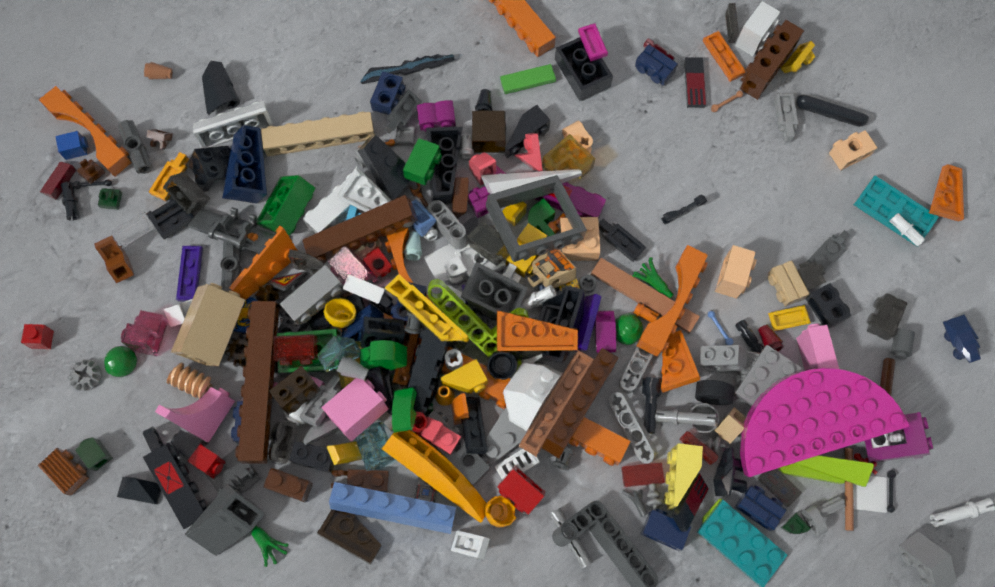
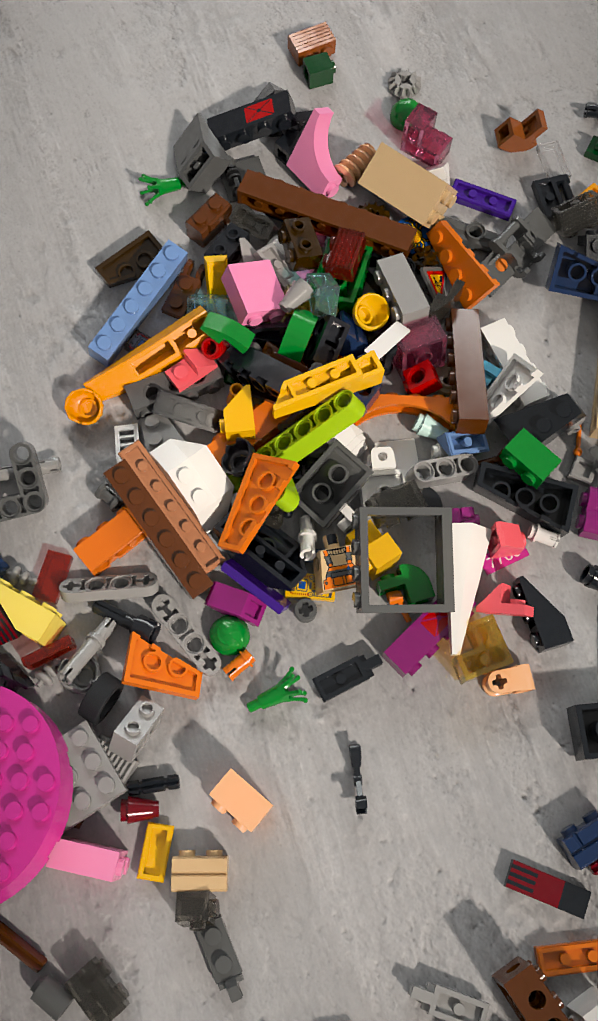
camera: 110 degrees right, 0 degrees up
red brick [21,324,54,350] -> none
red brick [188,444,225,479] -> none
green slope [256,175,316,235] -> none
white bush [445,349,463,371] -> none
orange slope [451,393,469,425] -> none
white slope [451,531,490,560] -> none
reddish brown slope [452,177,469,219] -> none
dark brown piece [472,111,506,153] -> none
red brick [497,465,546,515] -> none
yellow panel [502,202,527,226] -> none
light nougat brick [559,217,600,261] -> none
nougat tile [591,258,700,334] -> none
dark grey bar [622,489,648,517] -> none
orange arch [636,245,708,356] -> none
medium blue hinge [708,311,734,345] -> none
nougat hinge [711,91,743,112] -> none
tan brick [714,407,746,444] -> none
black brick [805,283,852,329] -> none

